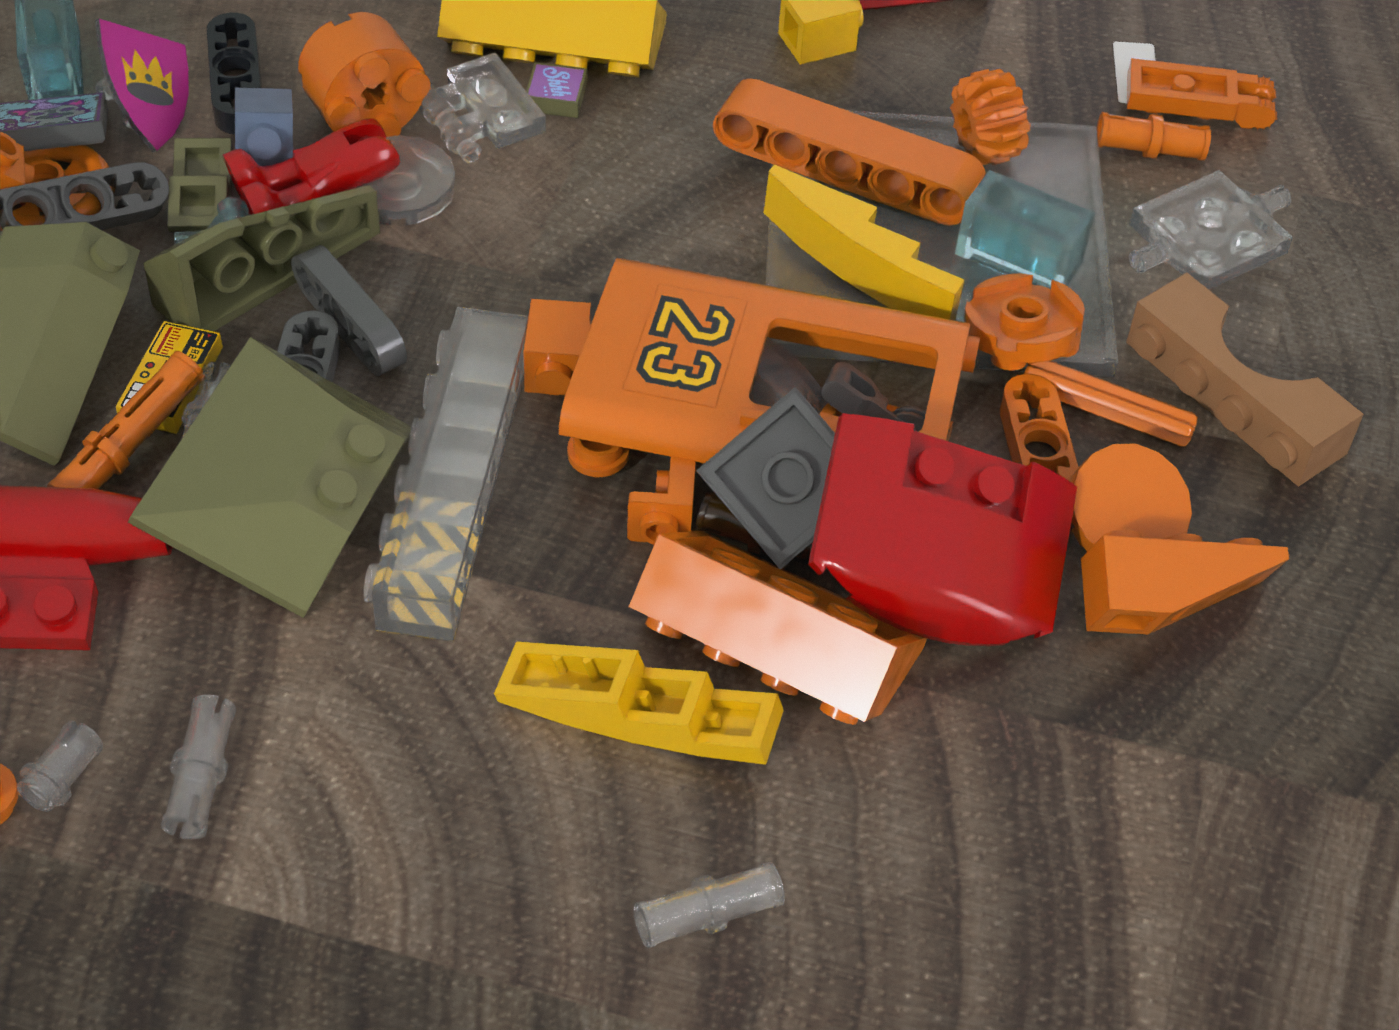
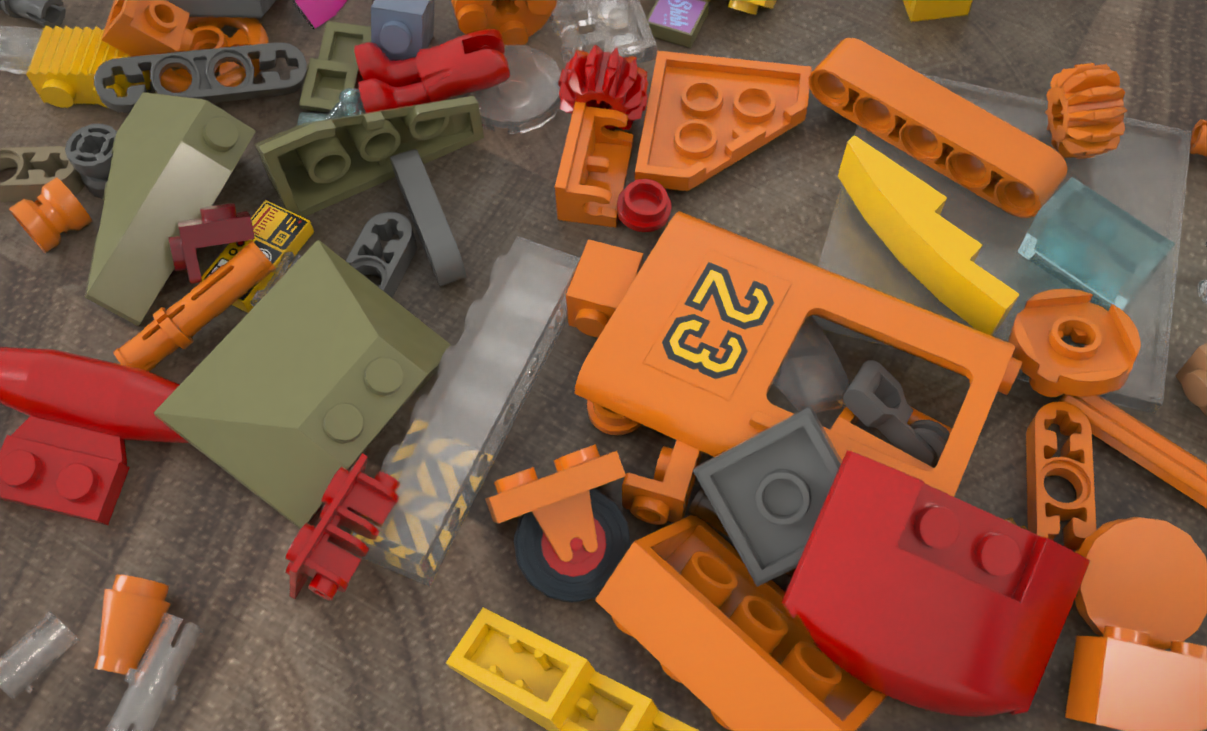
camera: 20 degrees right, 10 degrees up
none -> orange cone [94,574,171,677]
none -> dark red bracket [168,204,255,284]
none -> red hinge [285,454,401,601]
none -> plate [485,444,631,603]
none -> orange hinge [555,102,634,228]
none -> red gear [558,44,648,131]
none -> red plate [616,179,672,232]
none -> orange plate [635,51,812,191]

